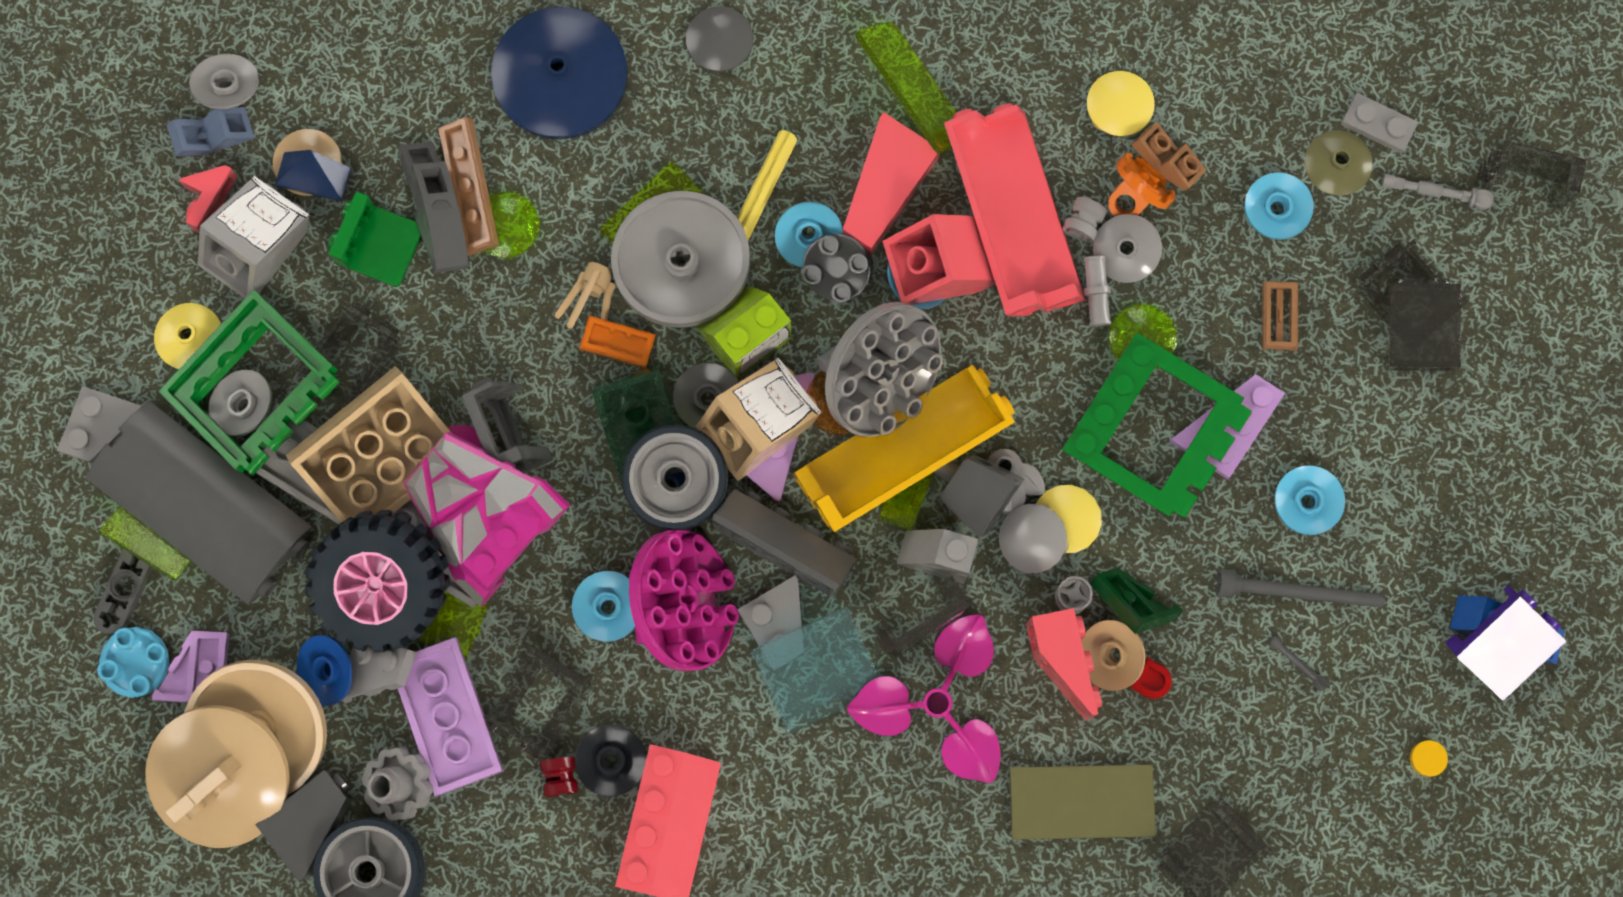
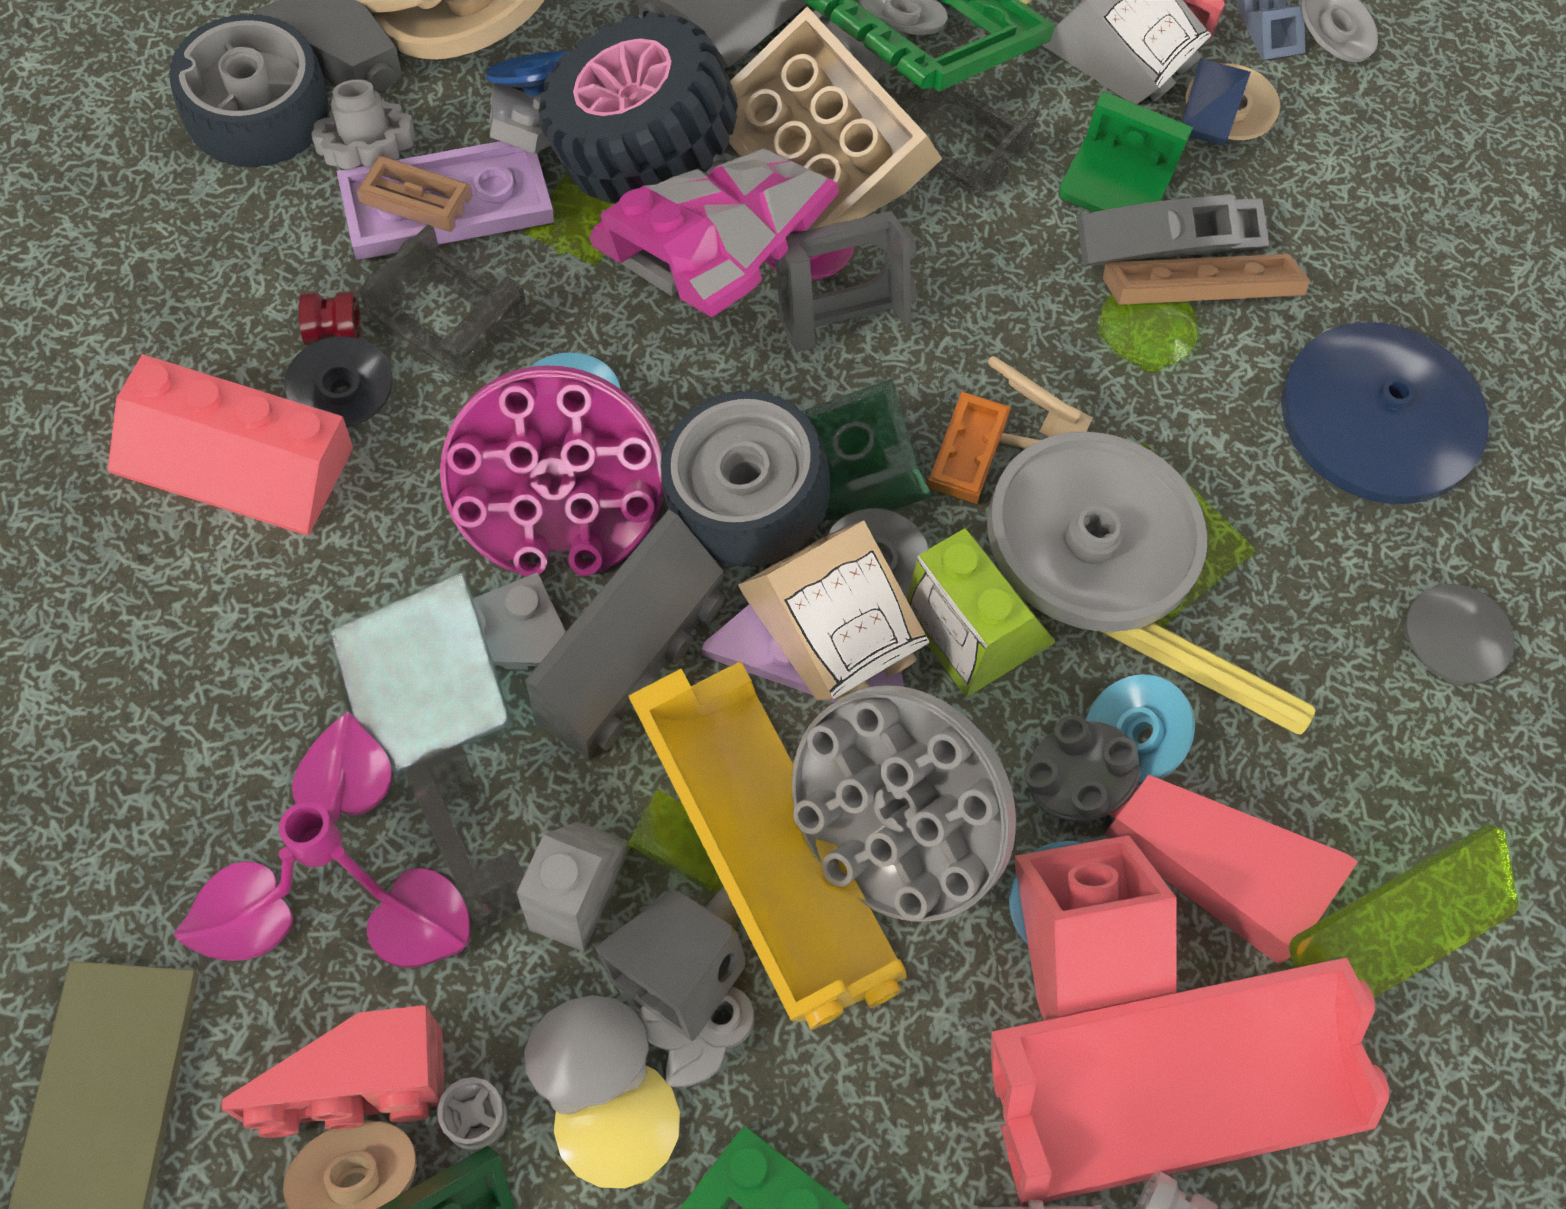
camera: 90 degrees right, 15 degrees down
none -> medium nougat tile [357,155,473,232]

